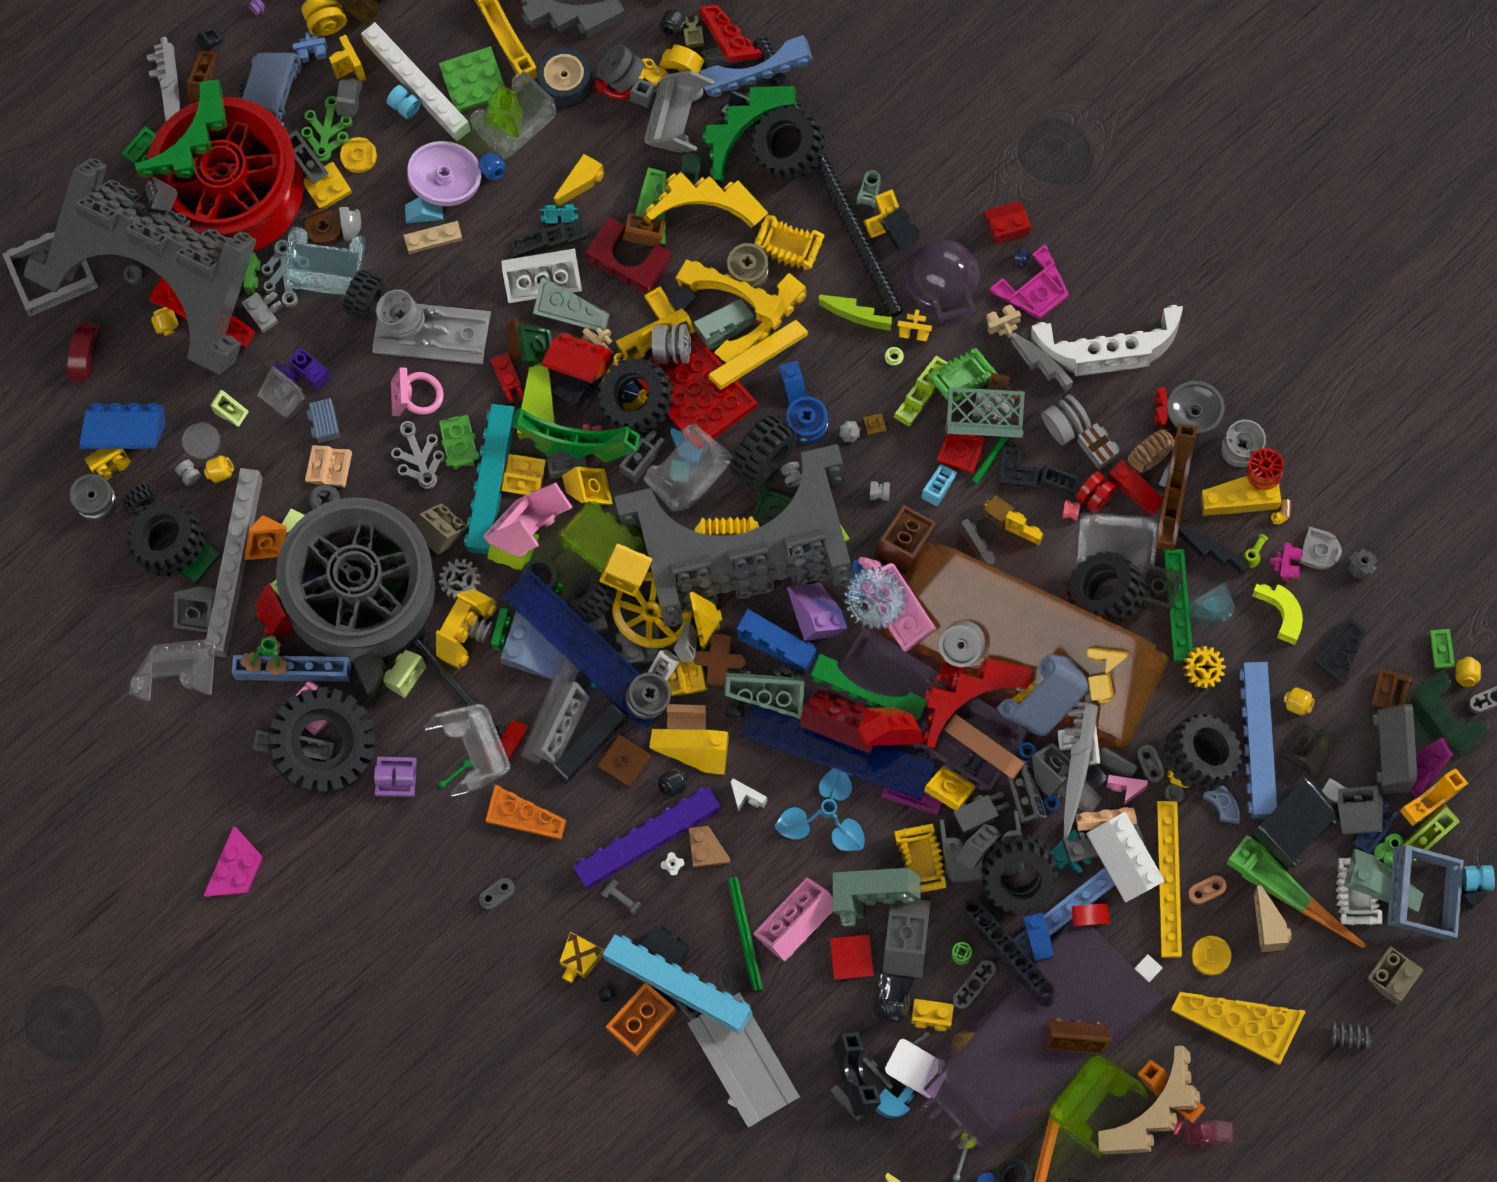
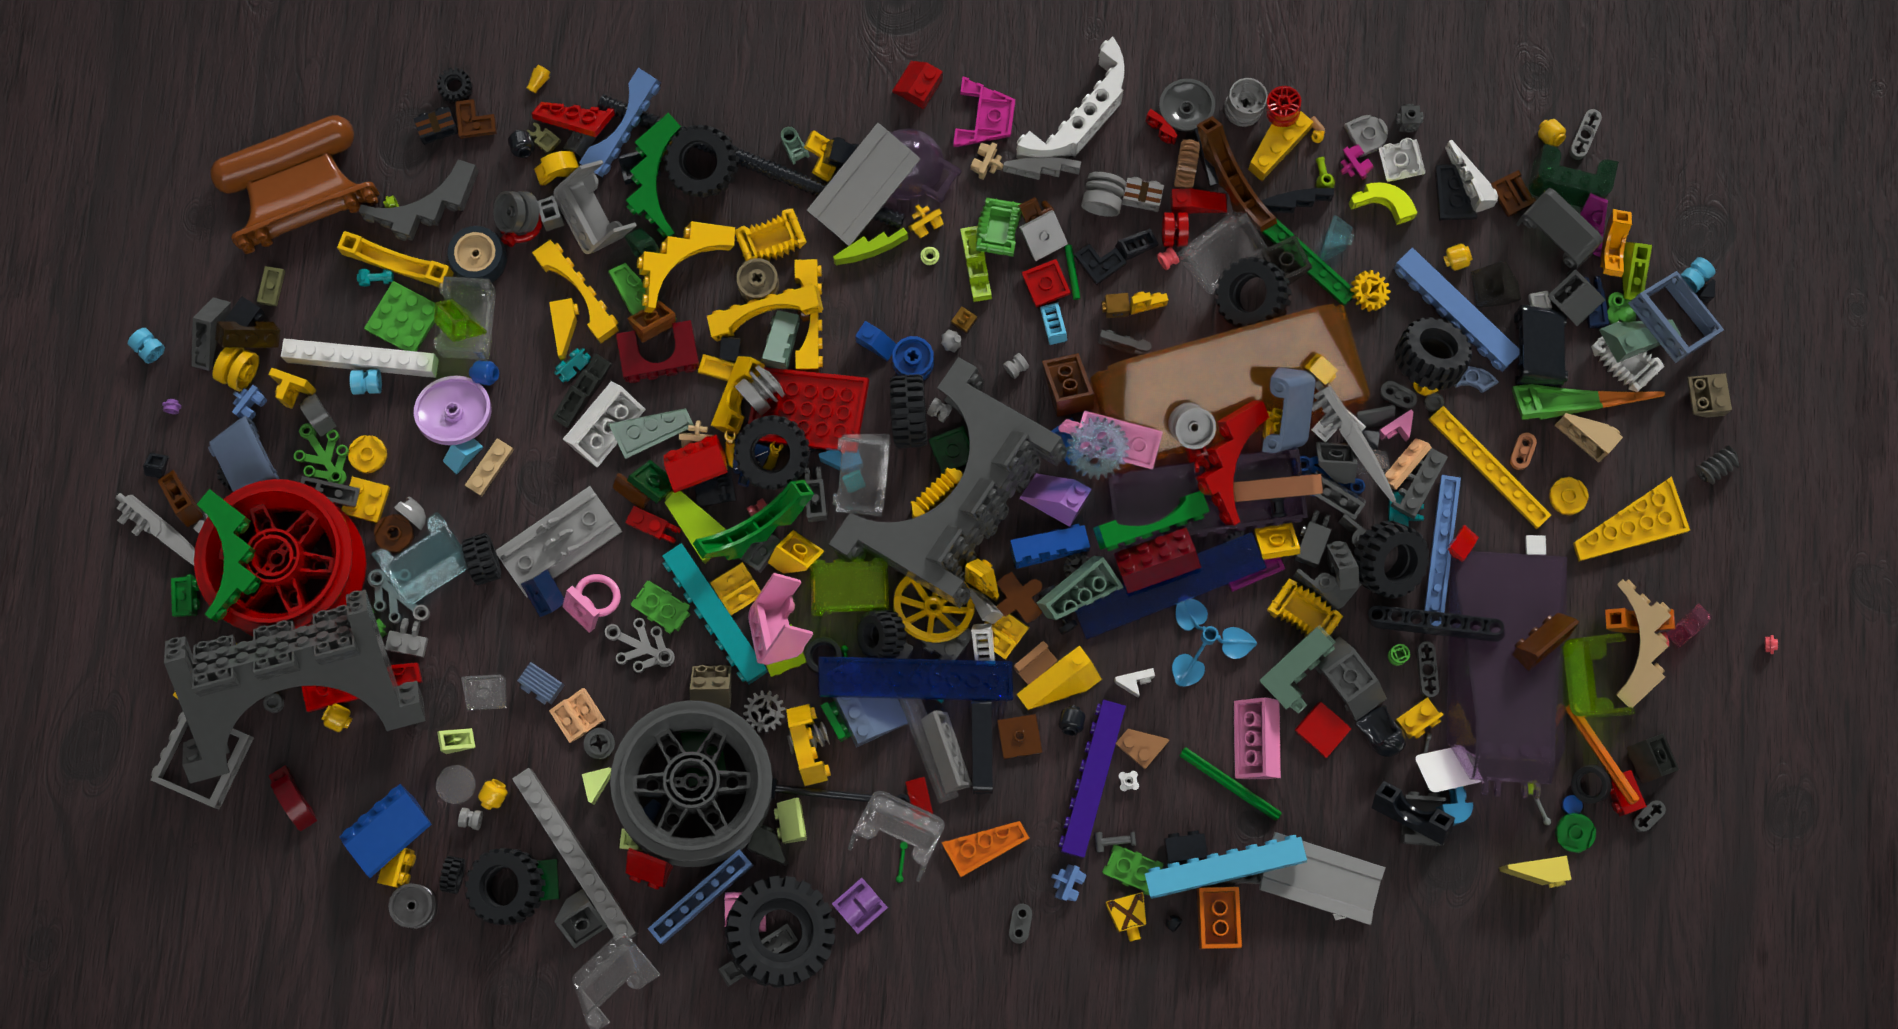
camera: 50 degrees left, 5 degrees up
dark grey slope [145,176,178,211] -> none
plant [240,636,288,676] -> none
orange slope [244,515,287,560] -> none
dark purple arm [272,364,299,384] -> none
dark purple slope [288,347,331,391] -> none
light grey wheel [376,290,425,339] -> none
yellow slope [599,543,652,597] -> none
dark grey wheel [625,673,671,720] -> none
yellow plate [639,59,668,88] -> none
yellow tile [709,320,808,390] -> none
red wedge [856,707,924,746] -> none
sand green fence [945,387,1025,438] -> none
dark blue plate [1015,248,1029,267] -> none
blue slope [1023,913,1054,962] -> none
white slope [1086,812,1164,902] -> none
yellow slope [1087,647,1129,675] -> none
bright green plate [1429,629,1455,670] -> none
none -> teal bar [357,269,394,287]
none -> dark blue panel [521,570,564,617]
none -> yellow arch [532,239,619,344]
none -> light grey hinge [807,123,921,246]
none -> medium blue hips [1051,864,1086,901]
none -> bright green piece [1102,845,1163,896]
none -> white slope [1379,138,1425,182]
none -> white wedge [1445,140,1498,213]

